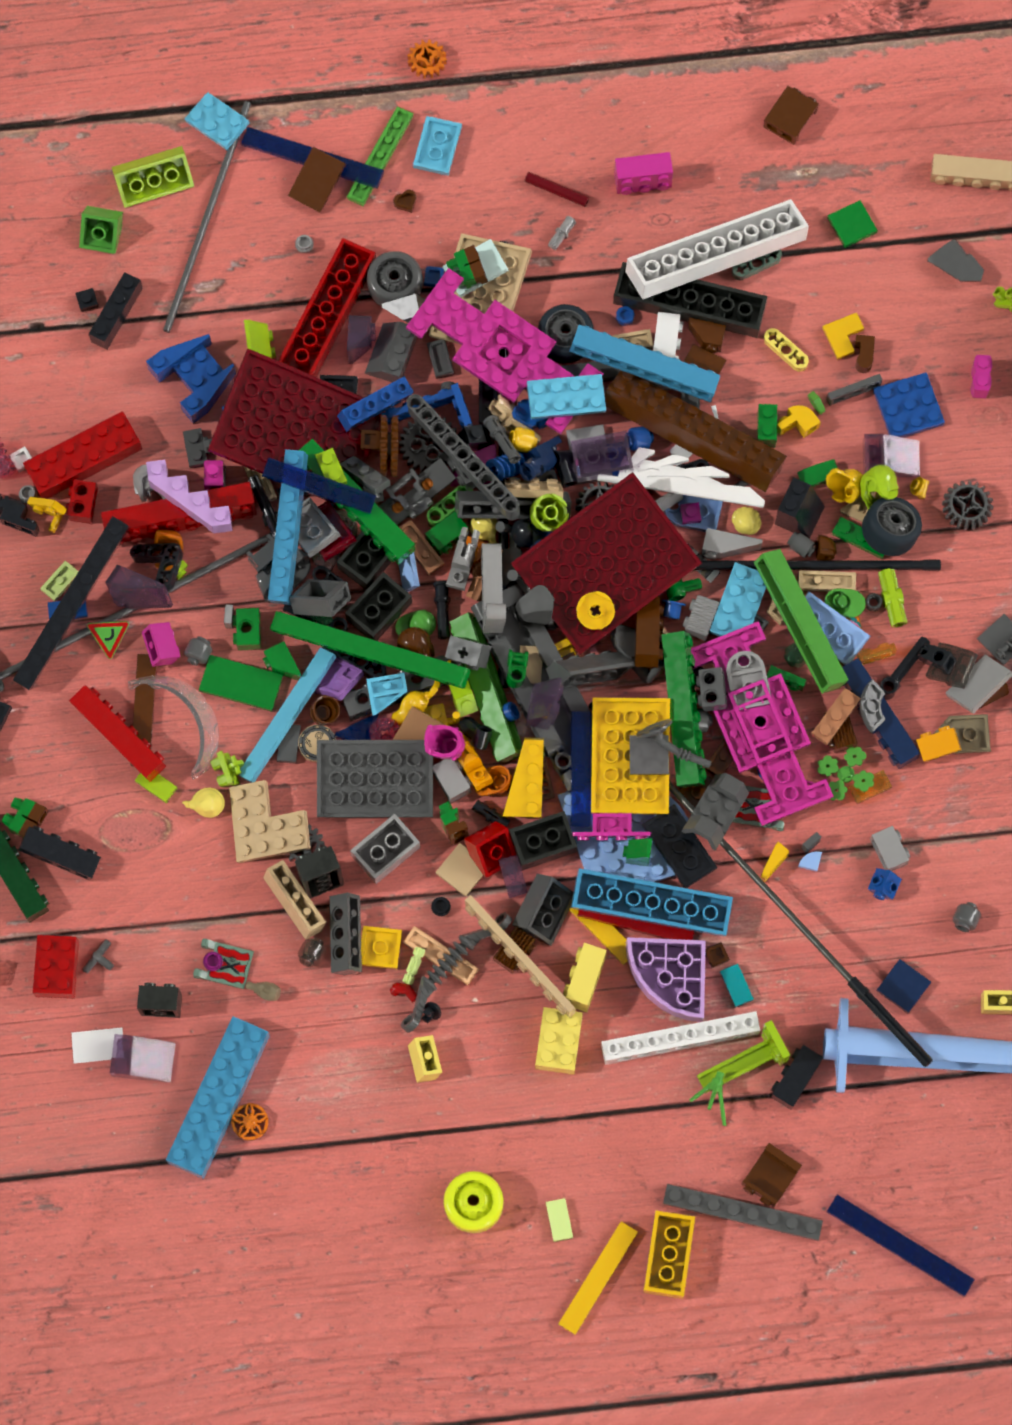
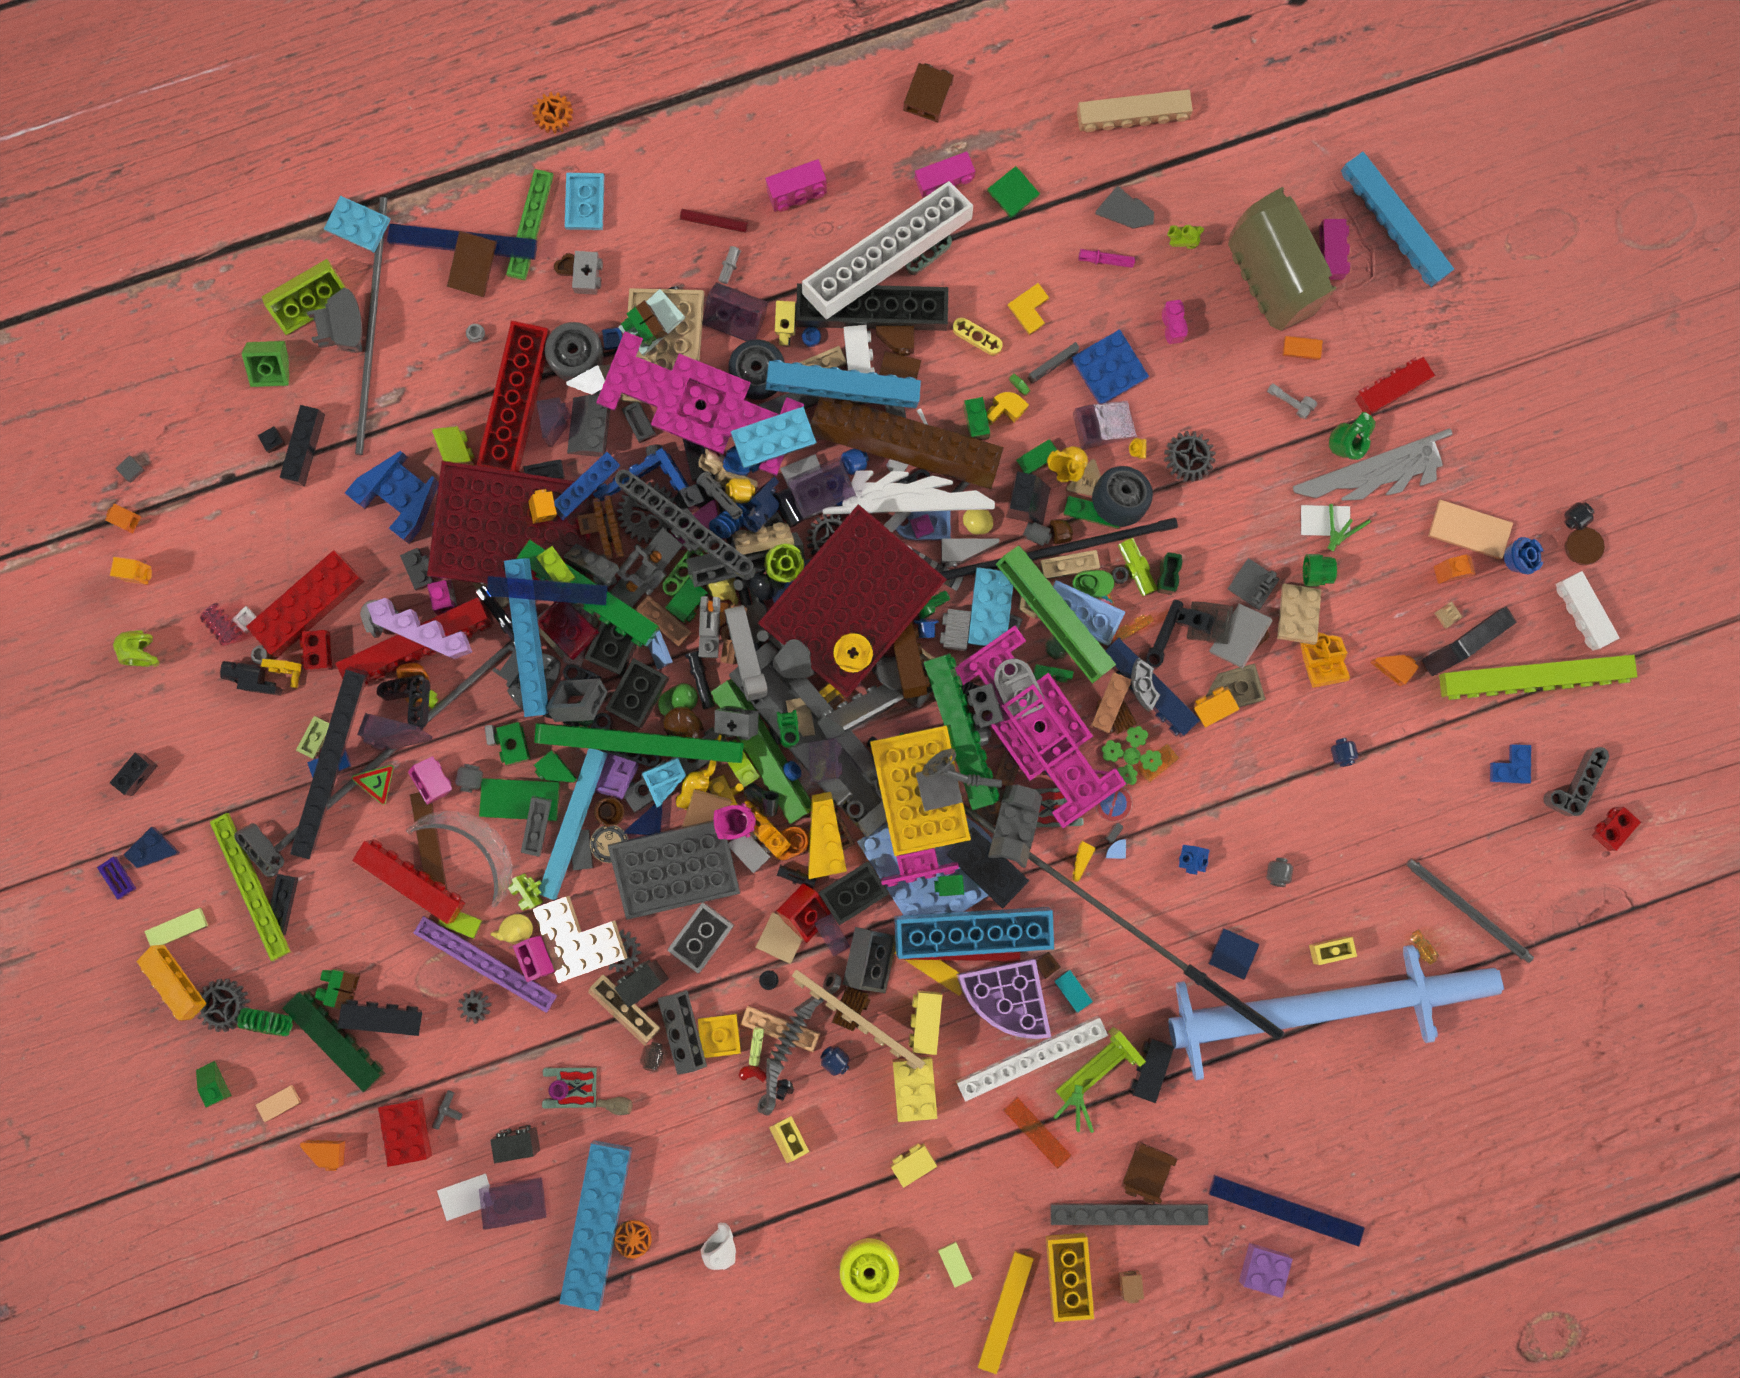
camera: 20 degrees left, 10 degrees up
light grey tile [298,497,341,558] -> none
clear pink gear [369,718,400,740] -> none
hips [439,801,469,845] -> none
clear blue tile [570,711,591,827] -> none
reddish brown leg [854,335,875,373] -> none
lime helmet [860,465,899,509] -> none
light grey brick [870,826,910,871] -> none
none -> dark grey piece [307,288,362,353]
none -> medium lavender plate [413,916,558,1013]
none -> dark grey gear [457,990,492,1024]
none -> dark pink brick [513,935,555,982]
none -> dark grey plate [521,796,552,857]
none -> light orange brick [528,489,557,524]
none -> light grey brick [572,251,603,295]
none -> white helmet [701,1222,736,1270]
none -> slope [702,282,769,341]
none -> light yellow torso [775,301,796,346]
none -> dark blue head [820,1046,849,1076]
none -> light yellow brick [891,1143,937,1188]
none -> dark pink brick [914,151,975,198]
none -> clear orange plate [1003,1097,1072,1169]
none -> dark pink axle [1078,248,1135,268]
none -> clear piece [1095,787,1133,822]
none -> medium nougat brick [1119,1270,1144,1303]
none -> dark green brick [1156,552,1183,595]
none -> medium lavender brick [1239,1243,1293,1298]

